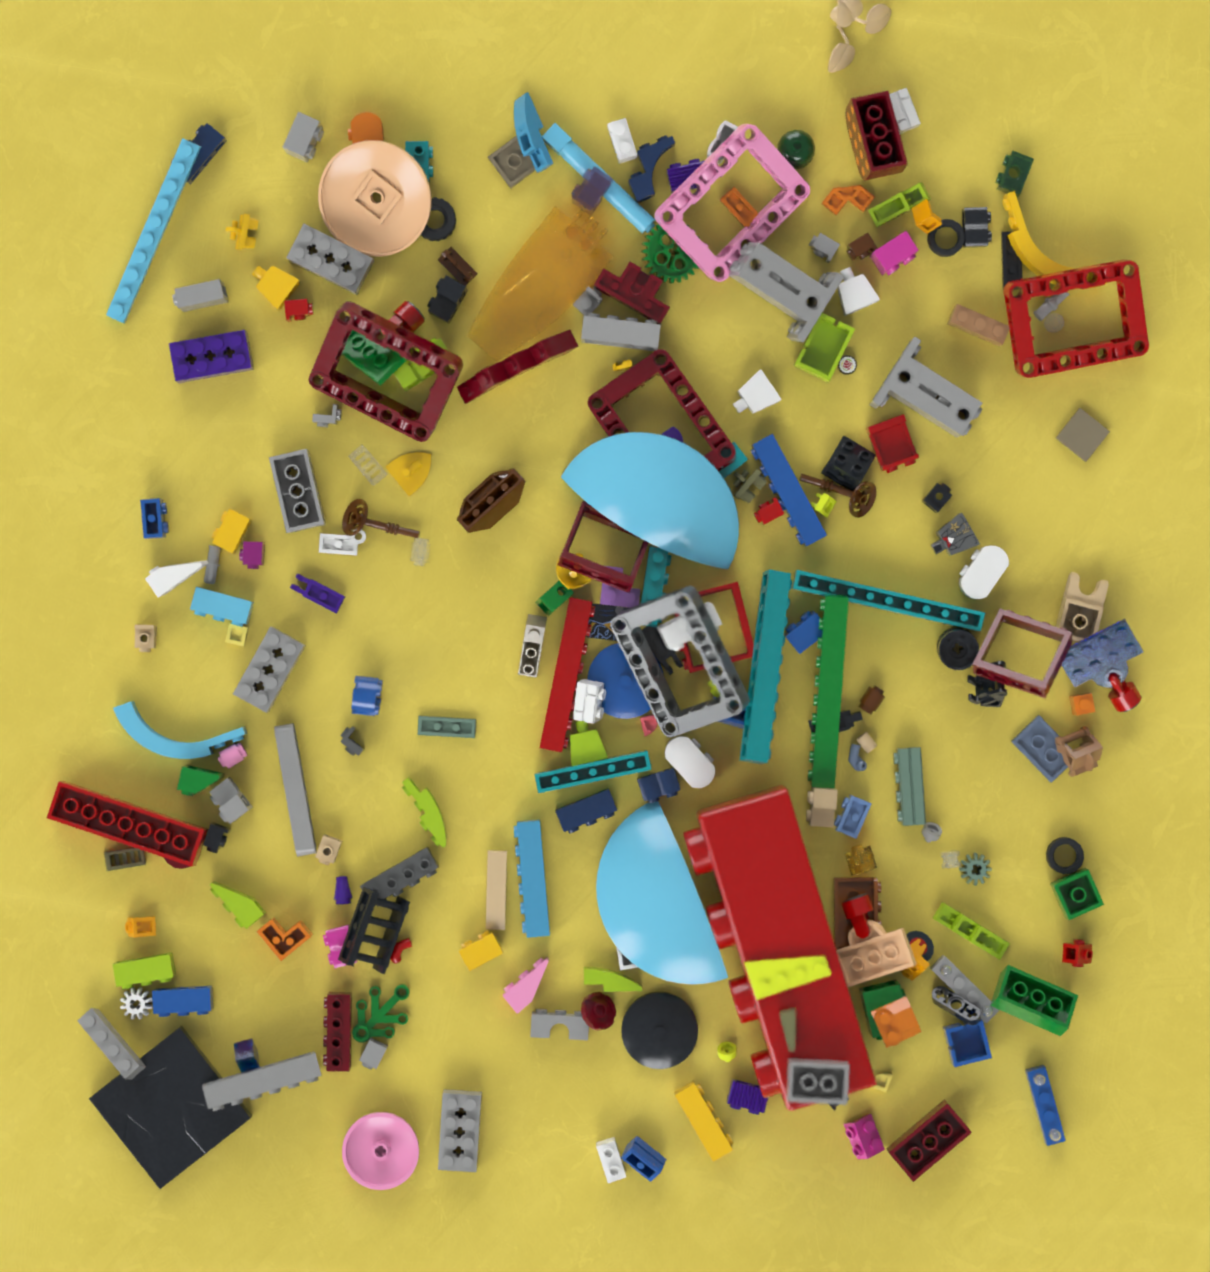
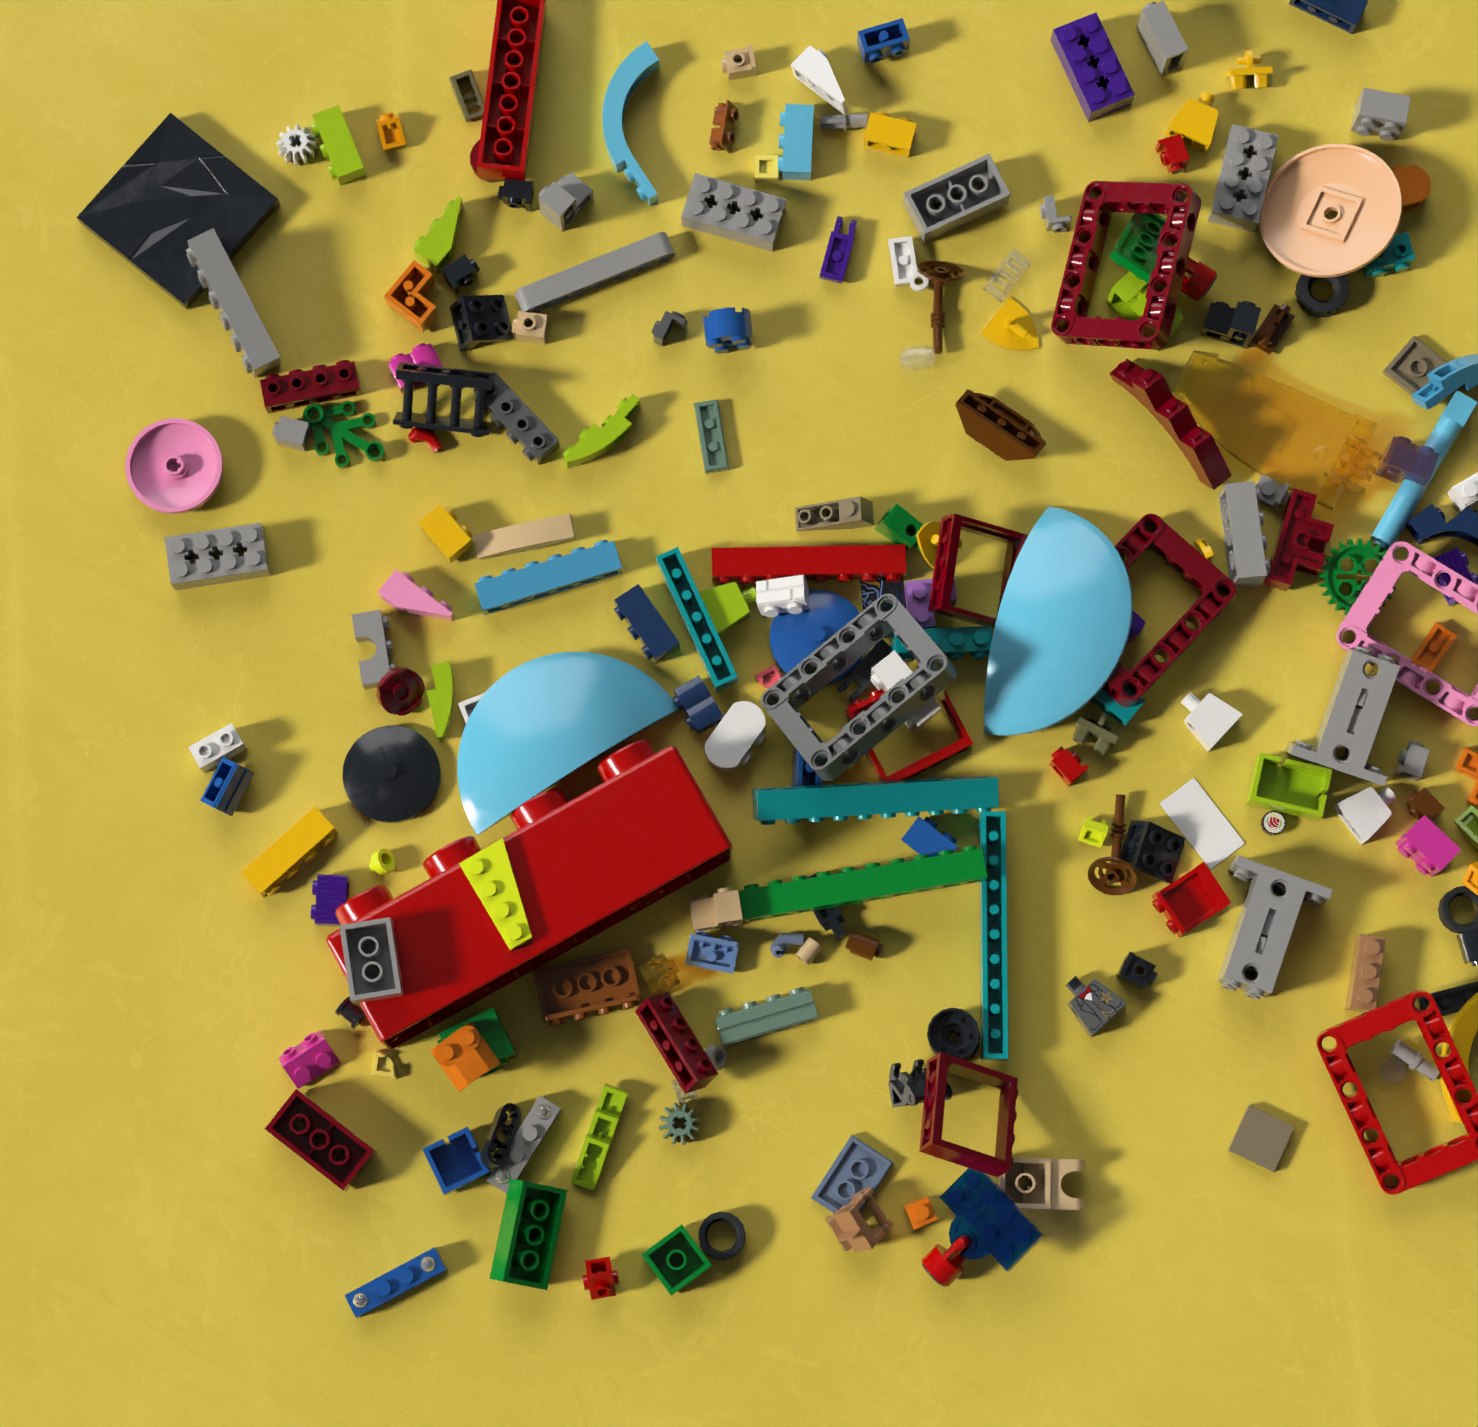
camera: 70 degrees right, 10 degrees down
light grey brick [78,1008,146,1080] -> none
blue brick [152,986,213,1017] -> none
green slope [177,765,225,796] -> none
bright pink brick [218,742,248,769] -> none
clear blue brick [234,1038,260,1073] -> none
magenta brick [239,541,265,569] -> none
dark purple cone [334,876,353,905] -> none
blue brick [750,434,827,547] -> none
olive slope [779,1008,796,1052] -> none
light nougat plate [837,893,917,987] -> none
plate [900,931,934,981] -> none
white brick [959,546,1009,599] -> none
none -> black brick [441,254,480,295]
none -> black bracket [450,295,514,351]
none -> dark red brick [635,992,718,1094]
none -> dark orange hinge [709,100,739,153]
none -> white sticker [1159,778,1245,869]

